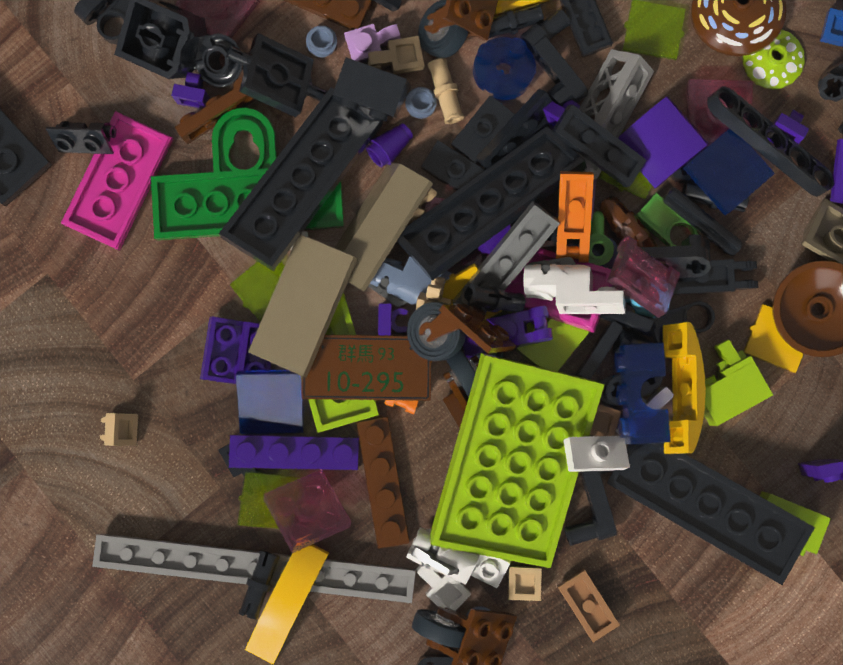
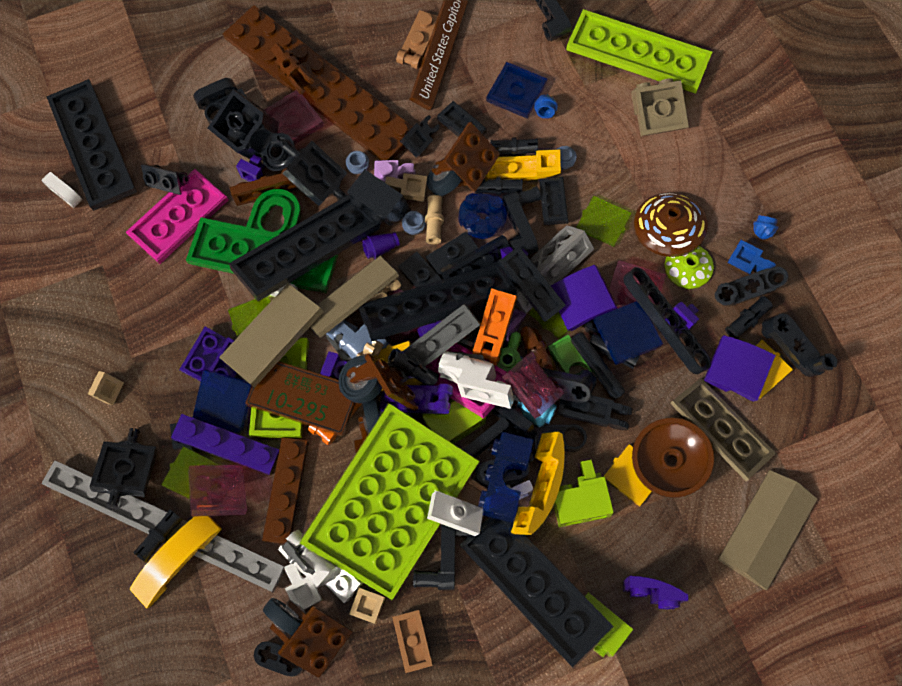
camera: 20 degrees right, 15 degrees down
none -> black plate [89,428,157,510]

